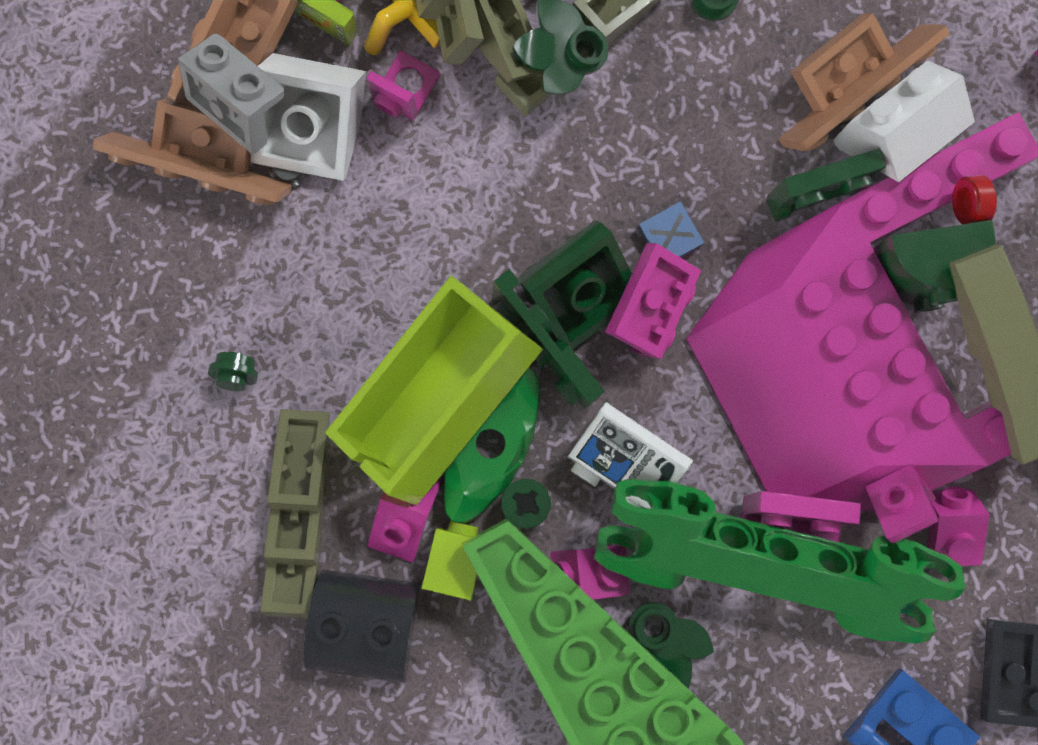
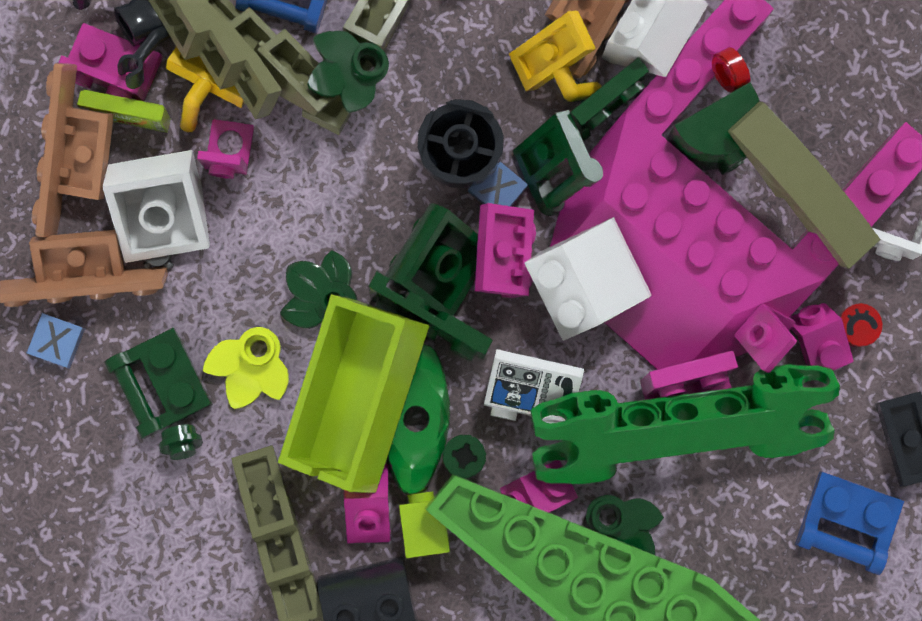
camera: 20 degrees left, 0 degrees up
light grey bracket [178,34,284,155] -> none
none -> medium blue tile [27,313,85,369]
none -> dark green plate [104,327,213,439]
none -> neon yellow plate [203,327,289,409]
none -> dark green plate [280,250,358,329]
none -> black cylinder [417,99,504,188]
none -> yellow plate [509,11,602,102]
none -> dark green plate [512,110,603,216]
none -> white slope [524,217,652,341]
none -> red tile [839,303,883,347]

